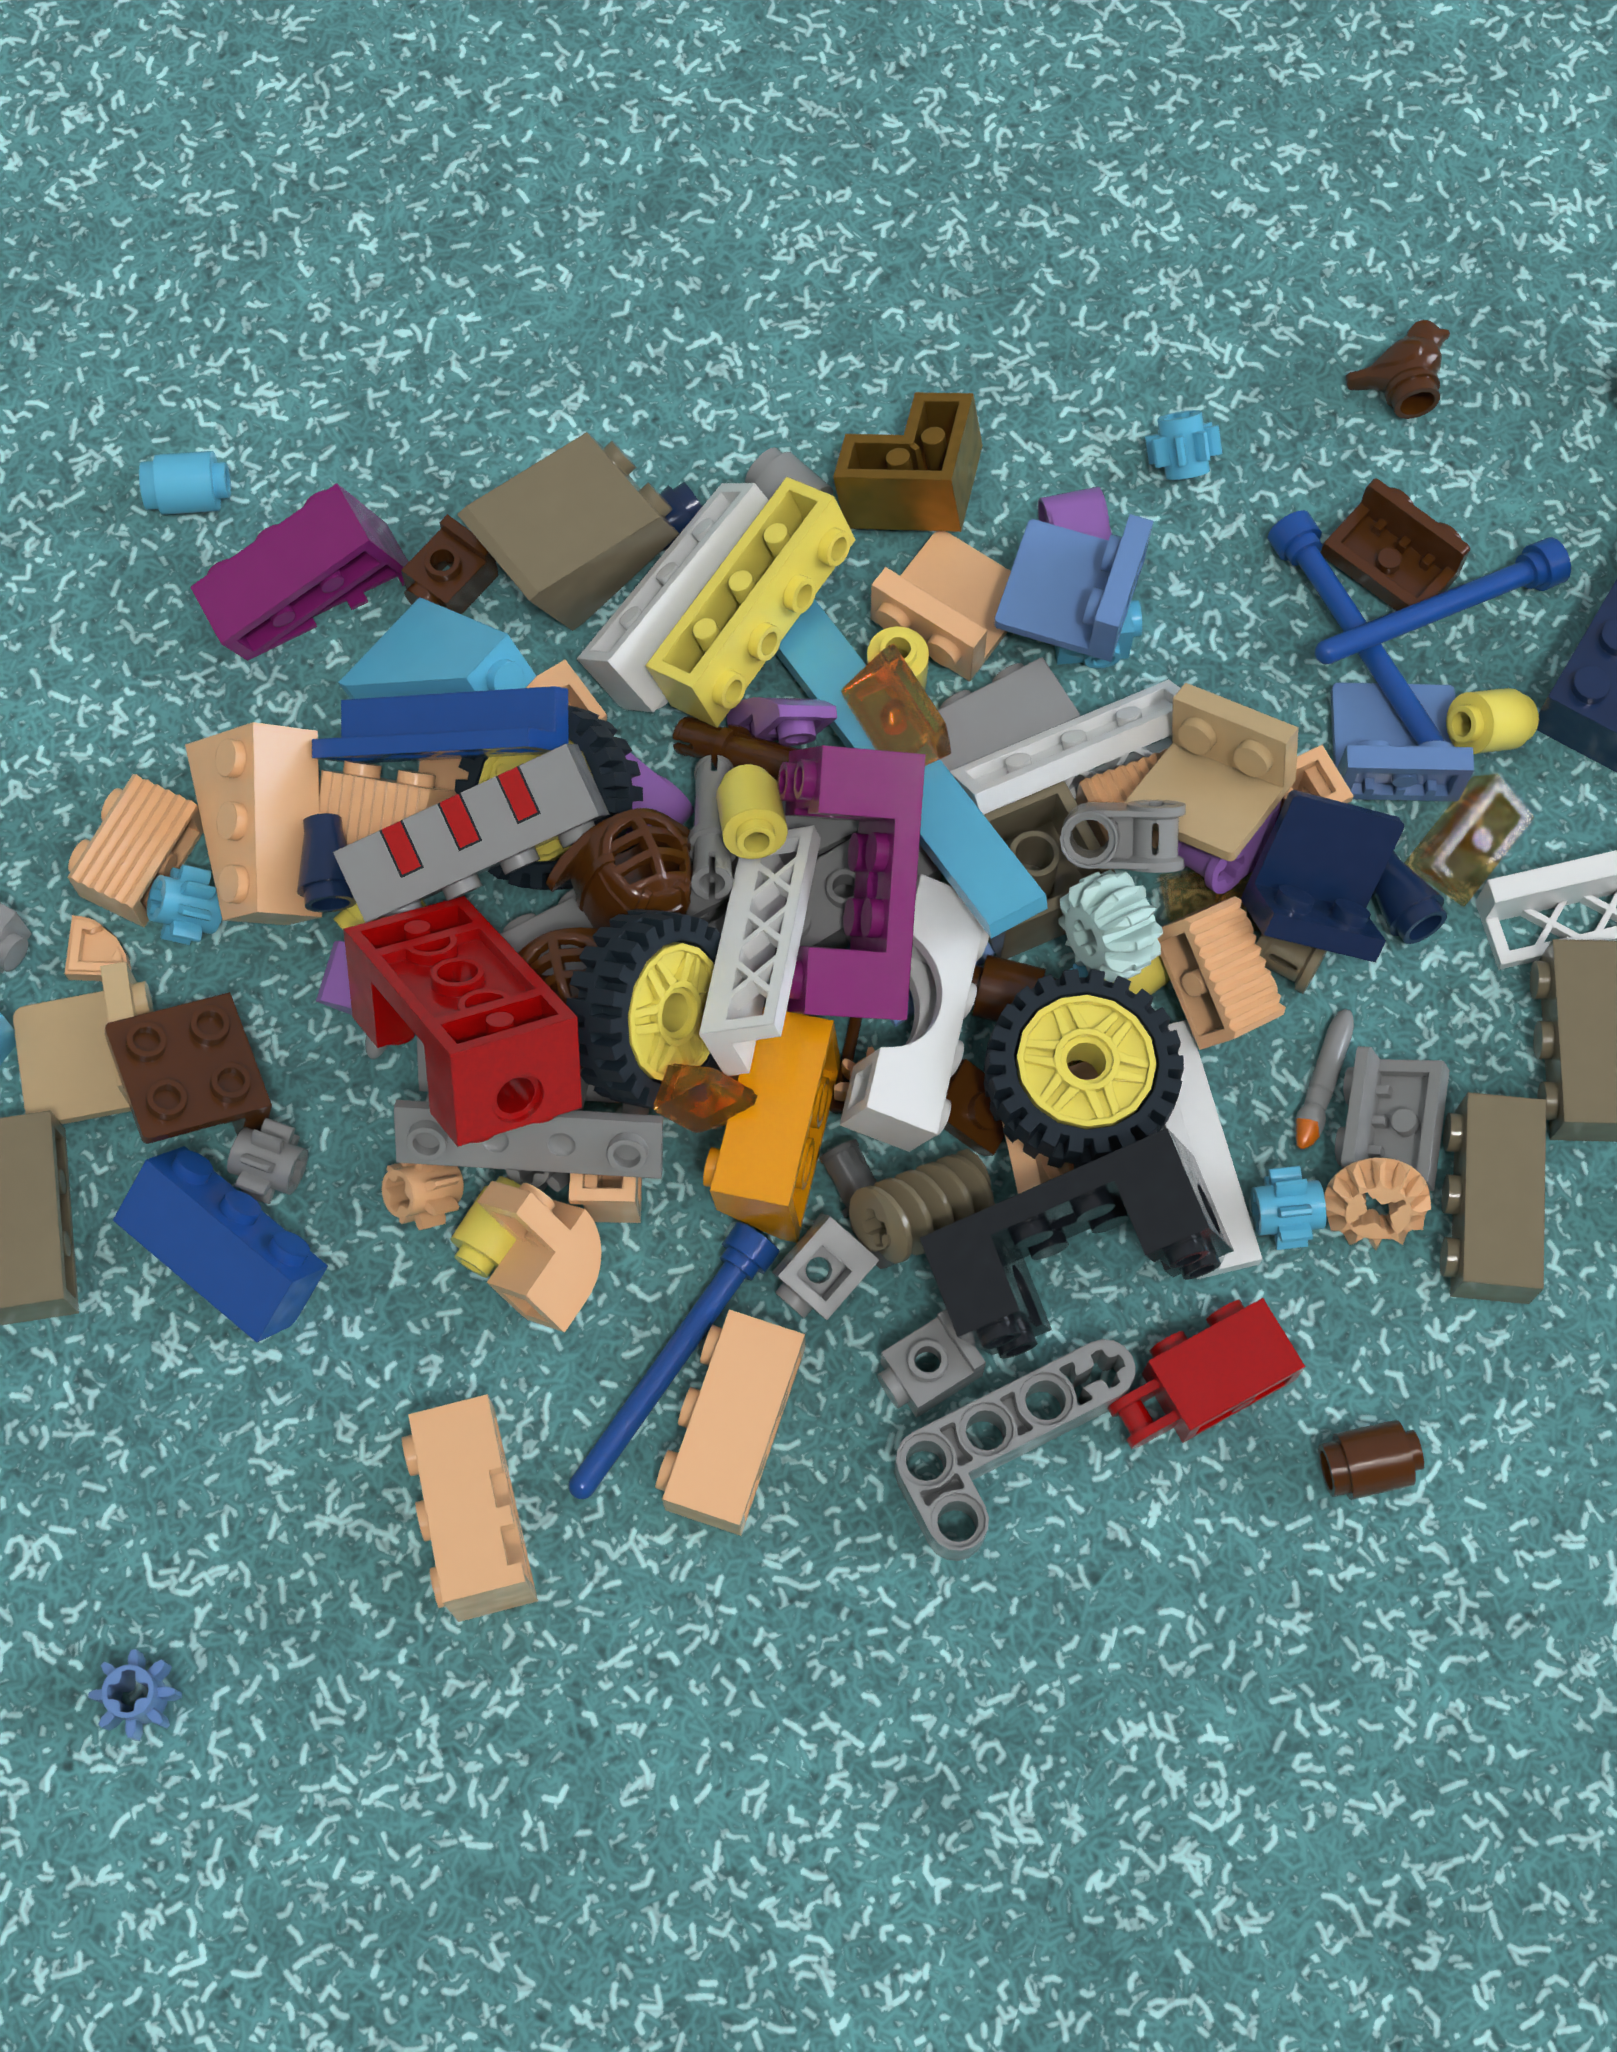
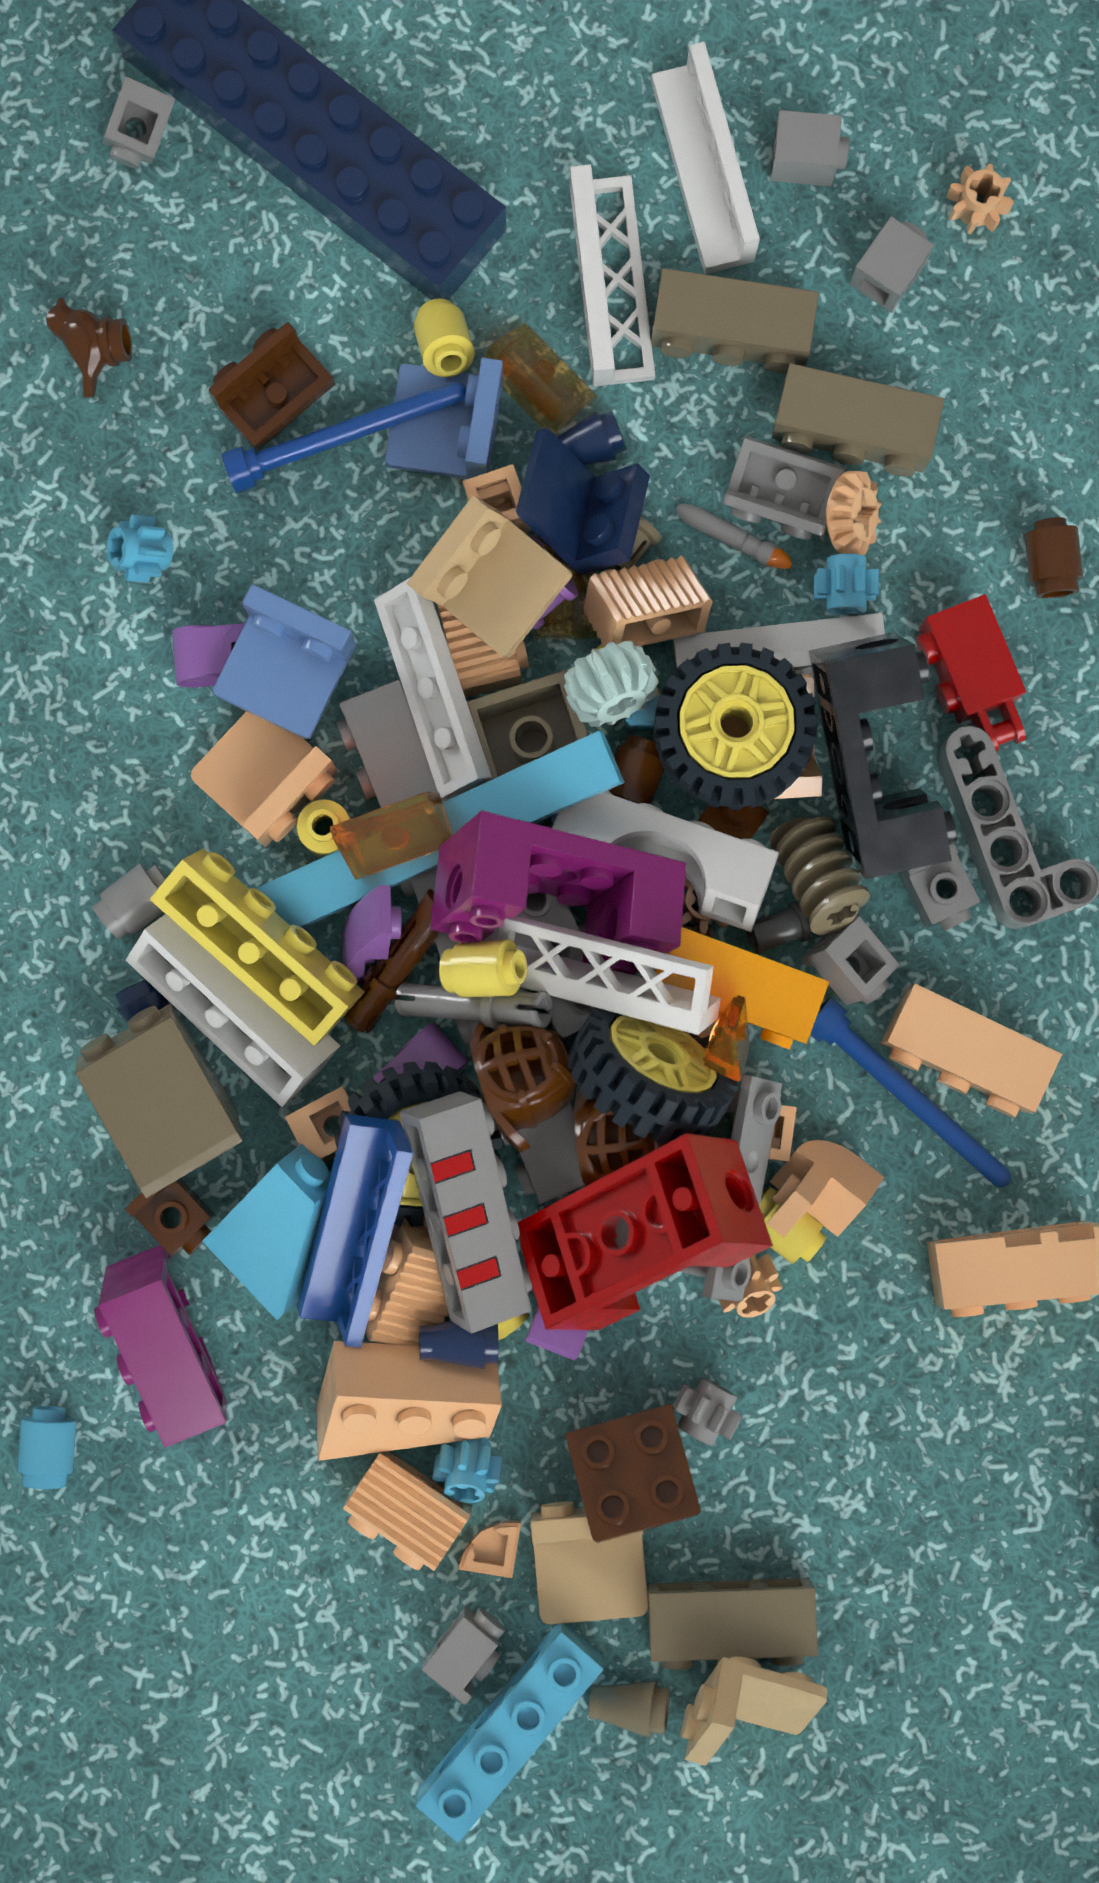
camera: 85 degrees left, 15 degrees up
blue brick [113,1146,328,1342] -> none
pearl gold brick [833,392,983,532] -> none
light grey piece [1060,800,1186,873] -> none
blue piece [1315,537,1571,664] -> none

